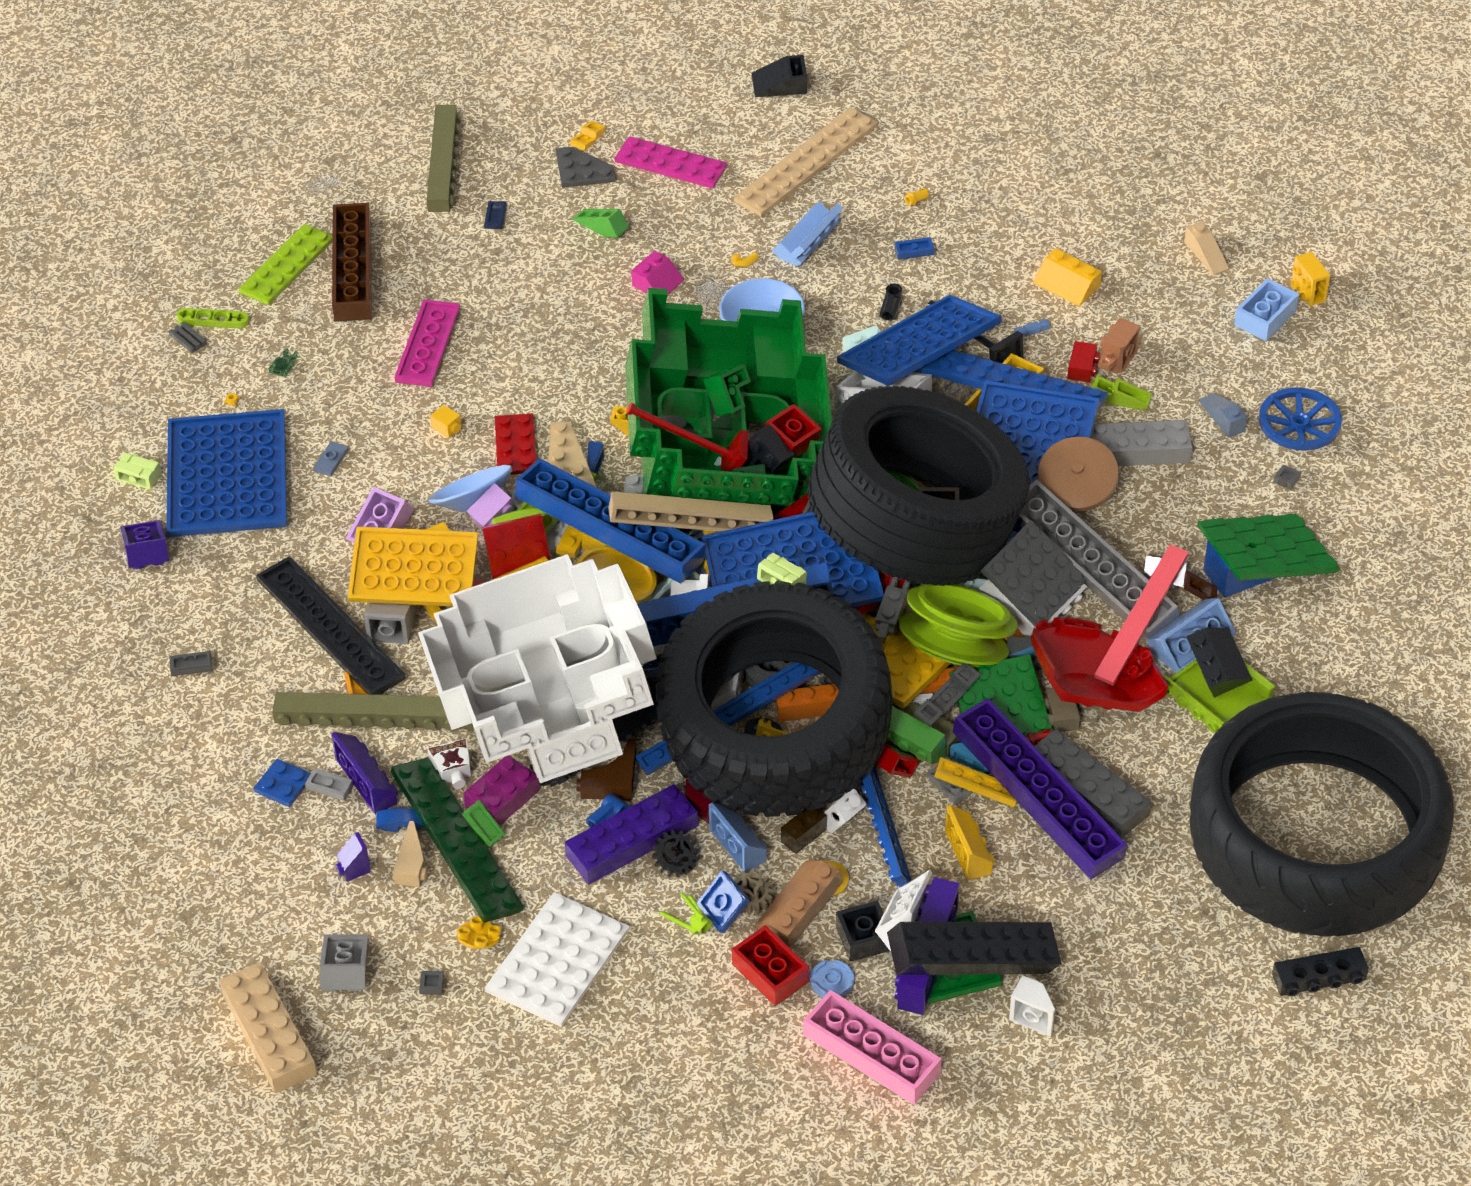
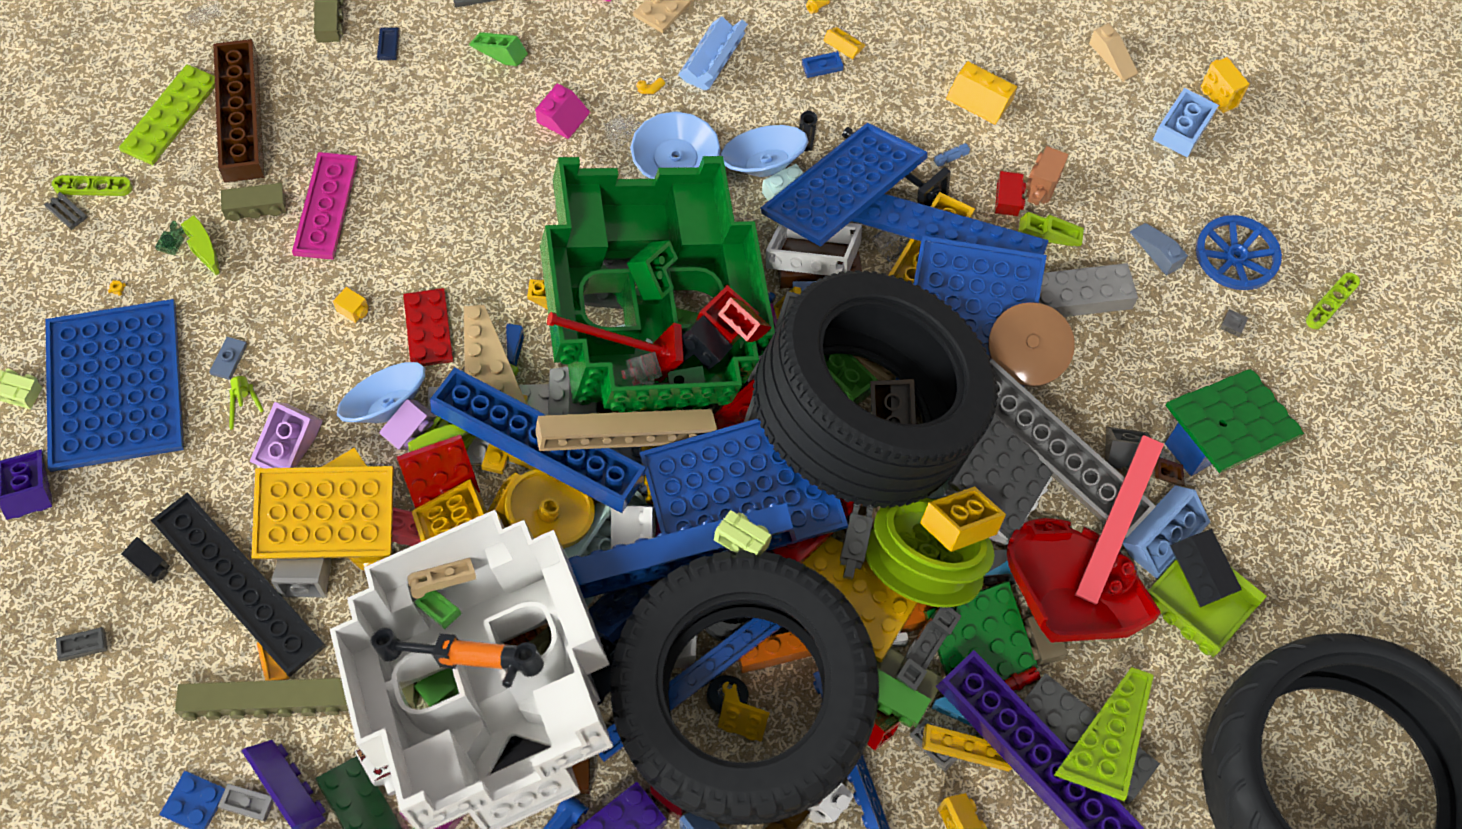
camera: 10 degrees left, 15 degrees up
none -> black slope [121,537,170,584]
none -> lime slope [181,215,220,276]
none -> olive brick [221,183,287,221]
none -> lime plant [229,376,264,430]
none -> black piece [371,628,544,688]
none -> tan plate [407,558,476,599]
none -> bright green tile [414,590,462,630]
none -> clear brick [621,352,663,386]
none -> red brick [718,297,772,342]
none -> light blue dish [720,125,808,177]
none -> yellow slope [823,27,866,59]
none -> yellow brick [920,487,1006,552]
none -> lime wing [1054,667,1154,801]
none -> lime beam [1306,272,1360,330]

